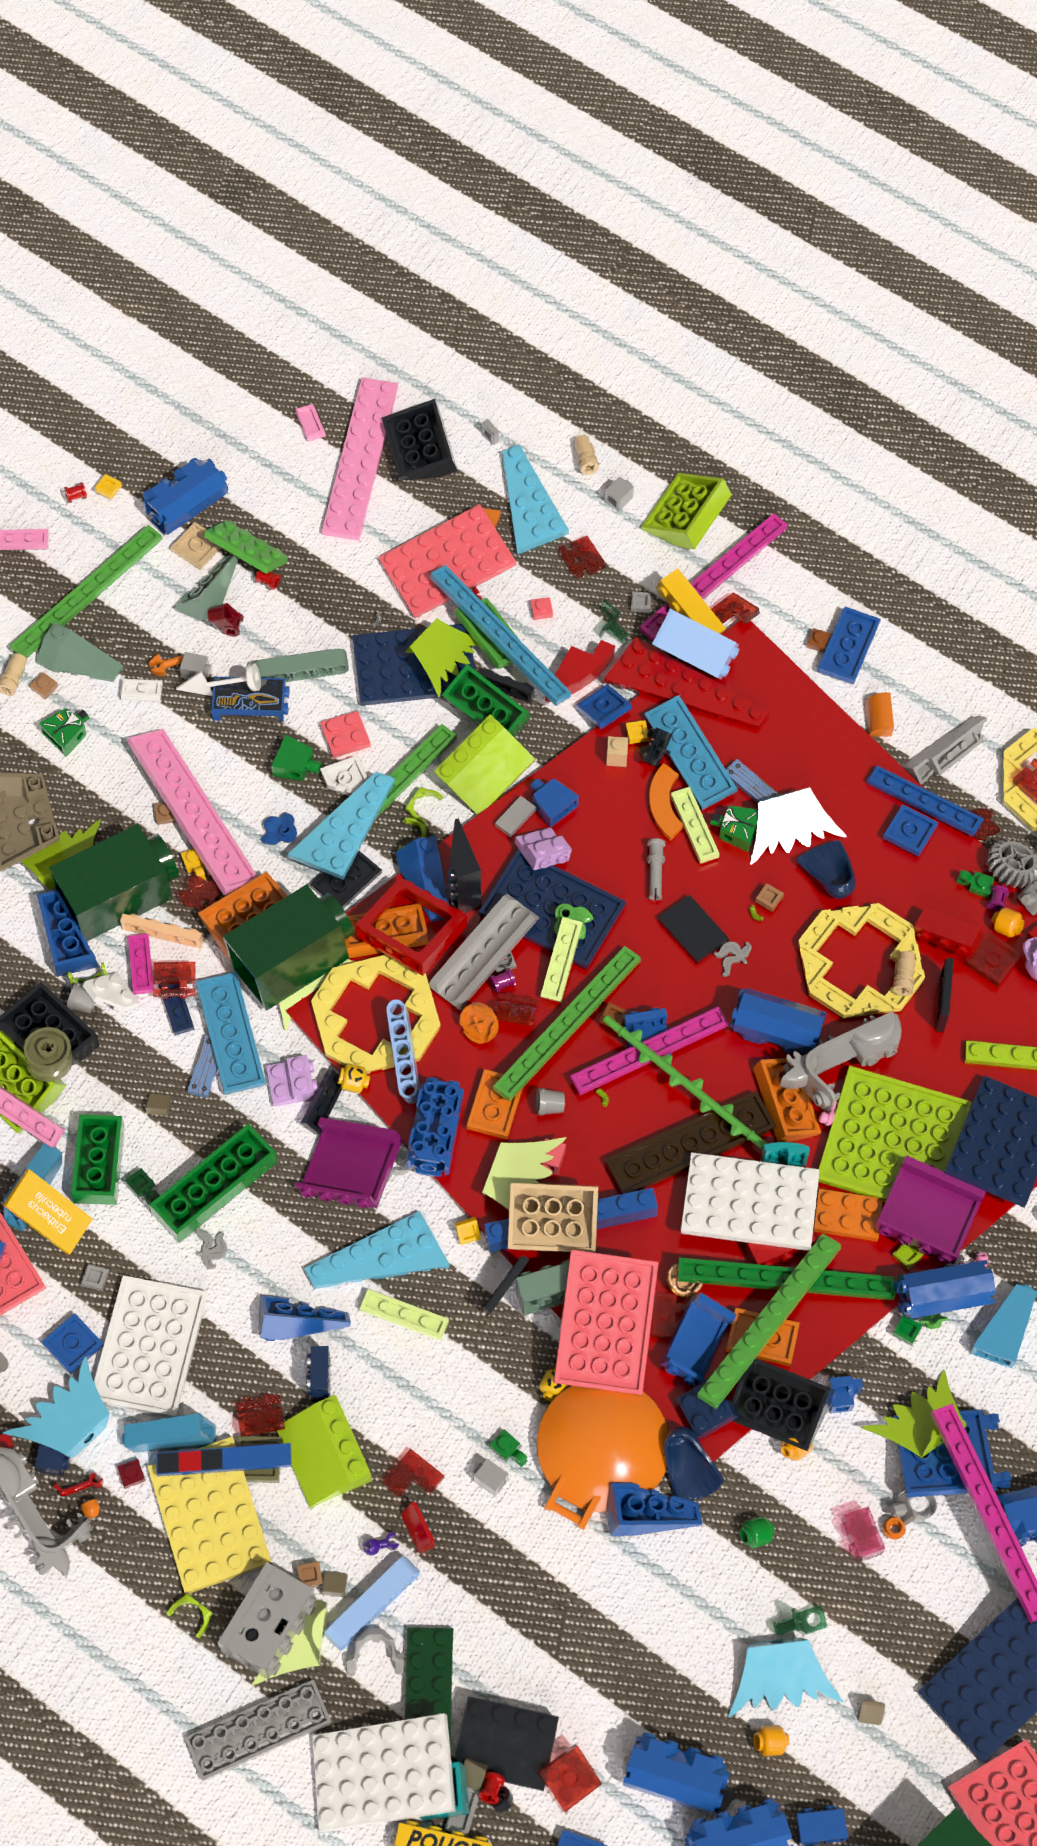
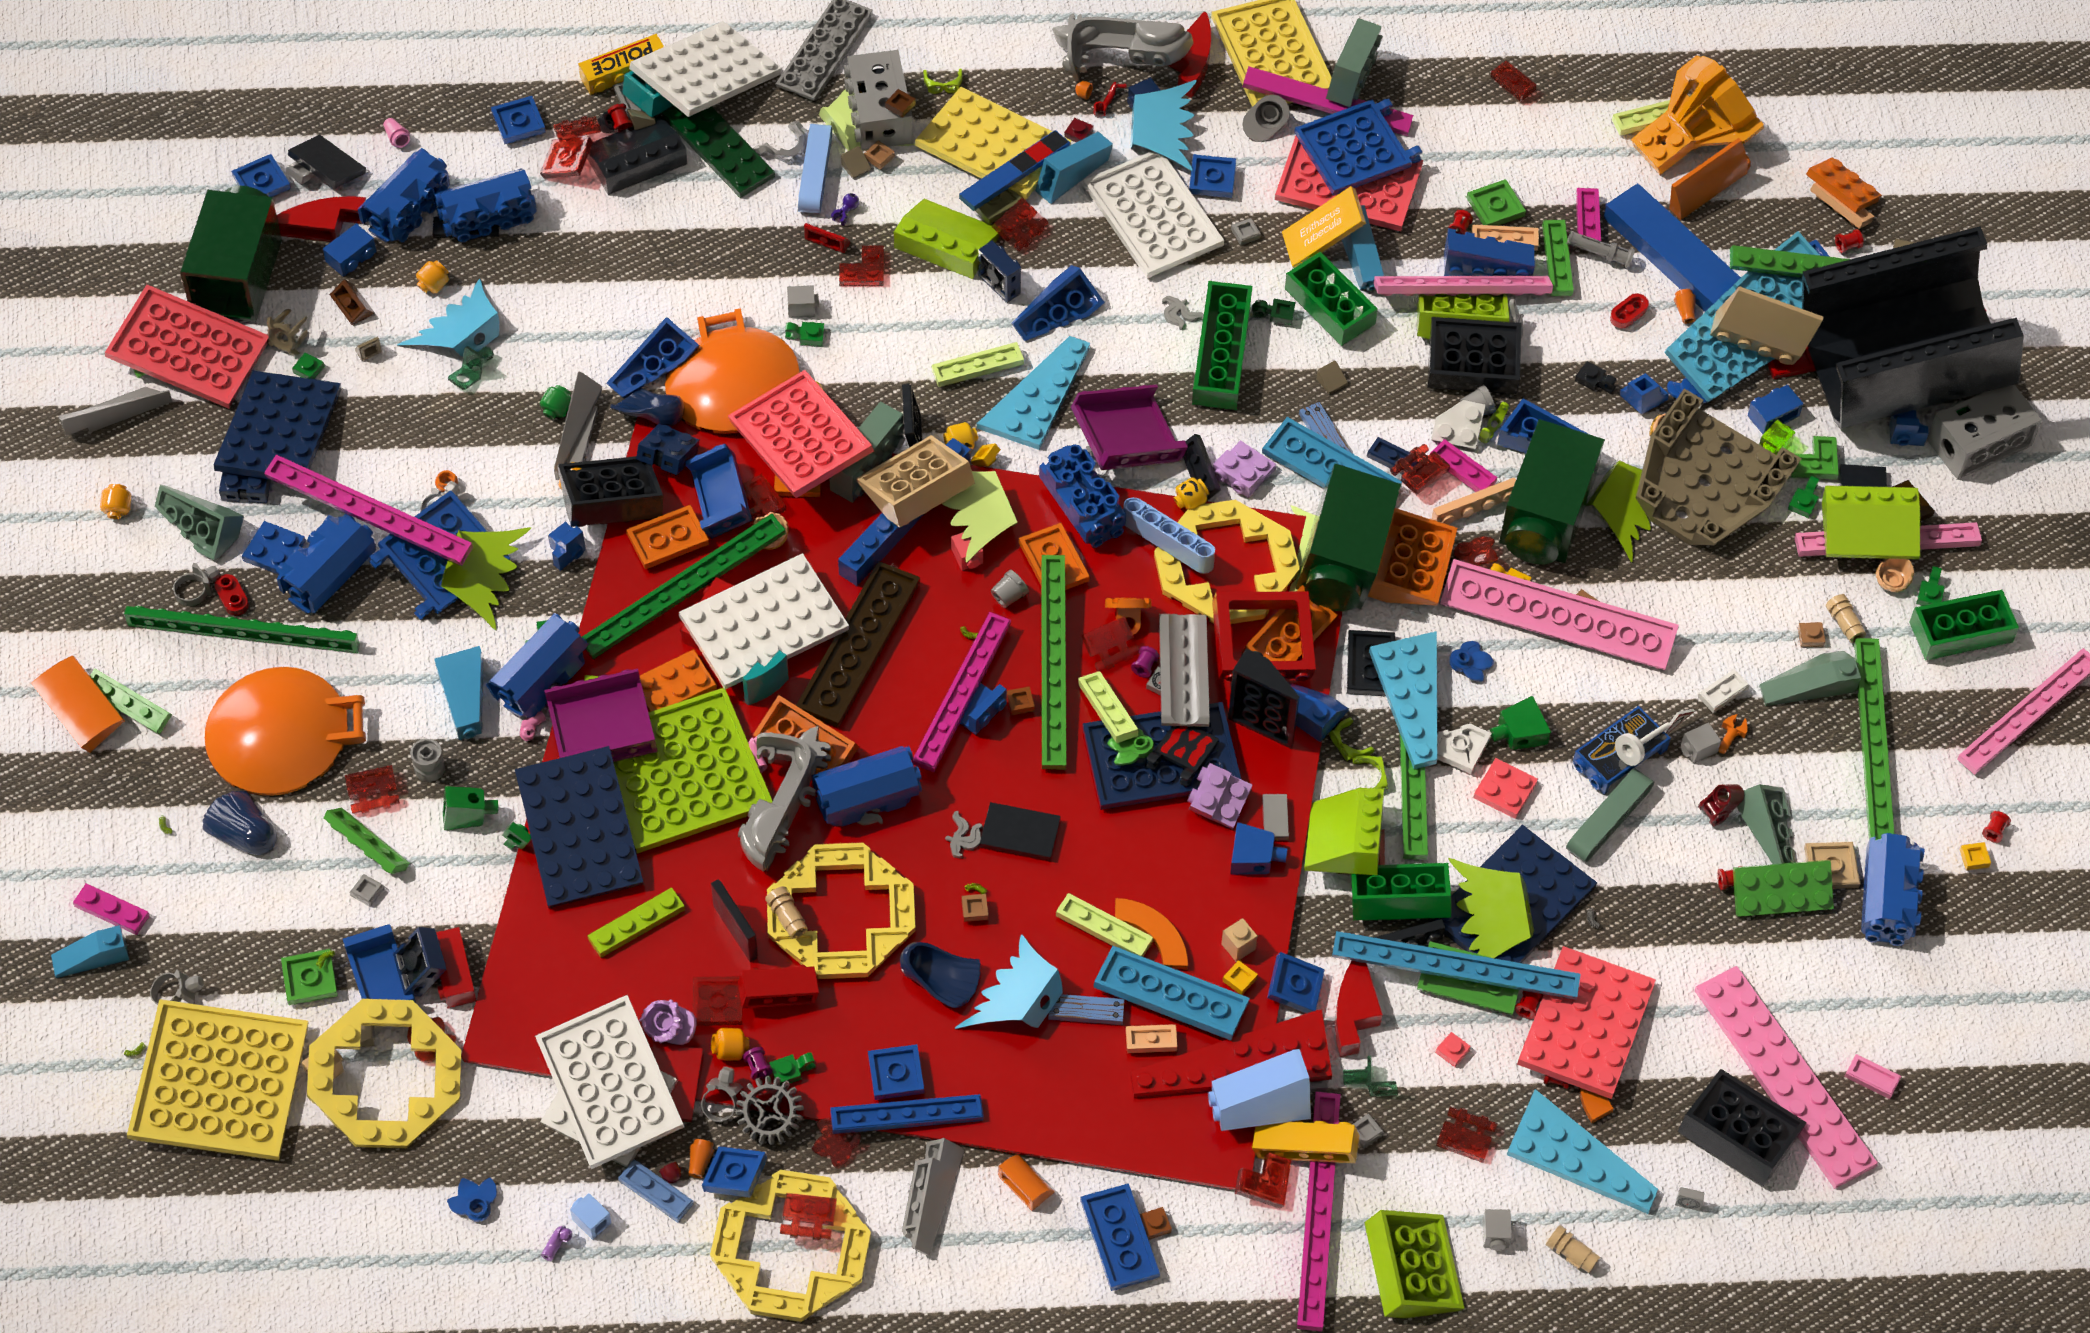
camera: 140 degrees right, 5 degrees down
olive wheel [23,1027,73,1082] -> none
green torso [39,709,90,757] -> none
bright green plant [603,1015,768,1149] -> none
black hips [638,727,673,767] -> none
light grey pin [647,838,665,901] -> none
bright green plate [698,1234,841,1409] -> none
green torso [710,806,759,852] -> none
clear pink brick [840,1506,885,1563] -> none
none -> dark tan piece [267,309,308,356]
none -> green plate [292,353,325,379]
none -> reddish brown slope [329,279,375,325]
none -> clear red plate [553,116,601,141]
none -> light grey wedge [554,371,603,480]
none -> reddish brown plate [885,89,916,118]
none -> yellow head [943,422,978,450]
none -> light nougat plate [1126,1025,1177,1053]
none -> black flag [1146,726,1219,787]

